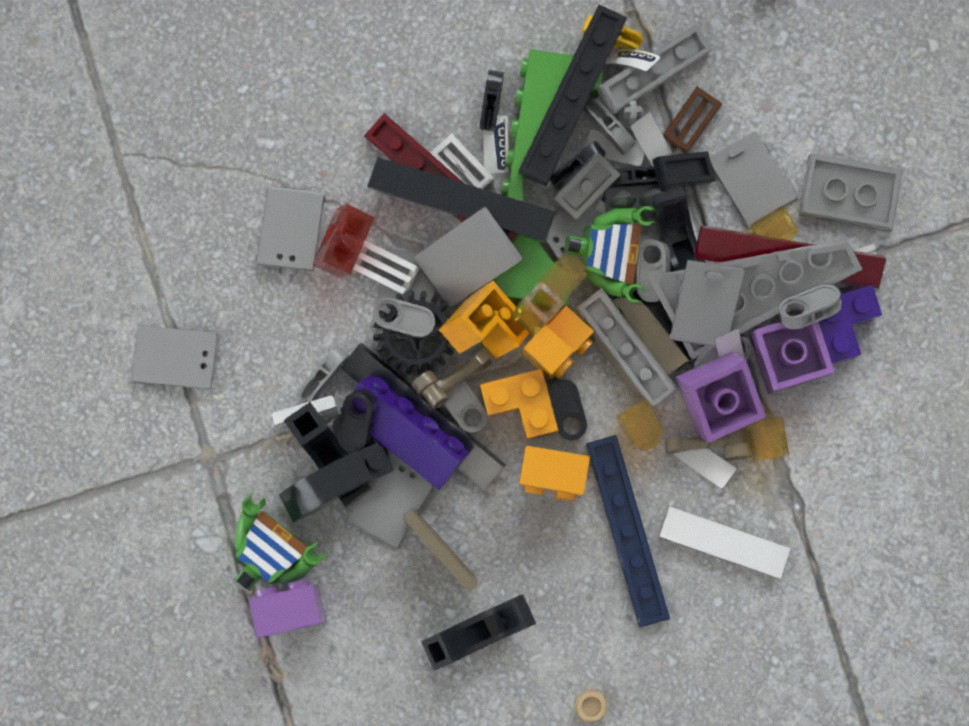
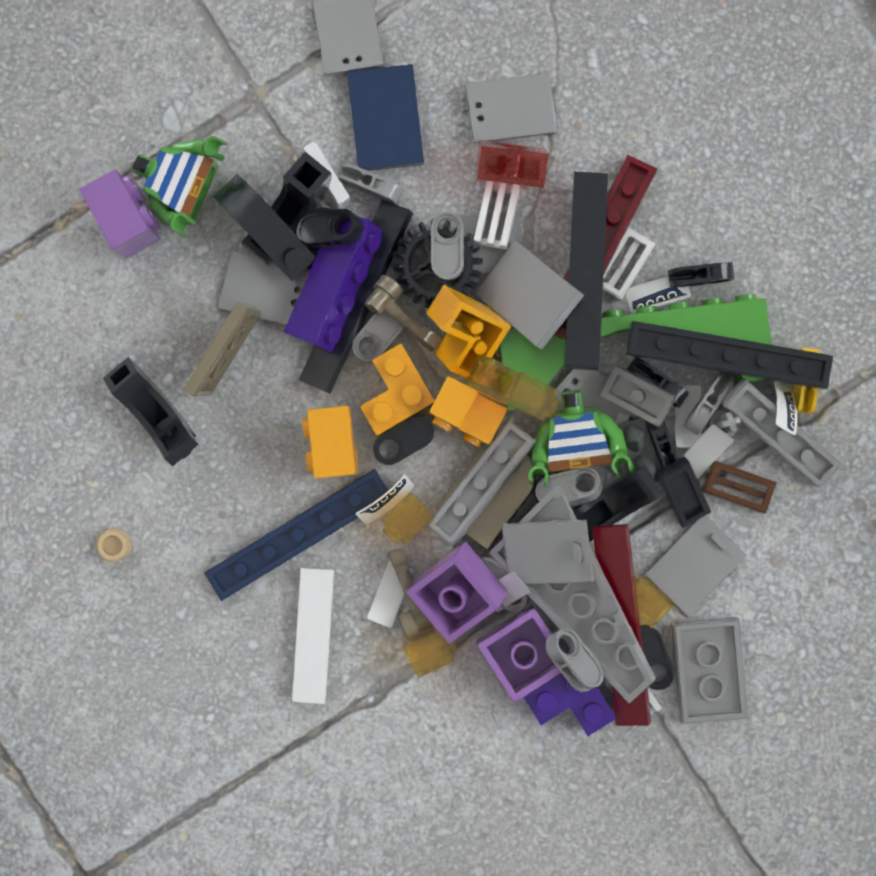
camera: 75 degrees right, 5 degrees up
none -> dark blue tile [347,64,424,171]
none -> white sticker [356,474,414,524]
none -> black piece [640,624,674,690]

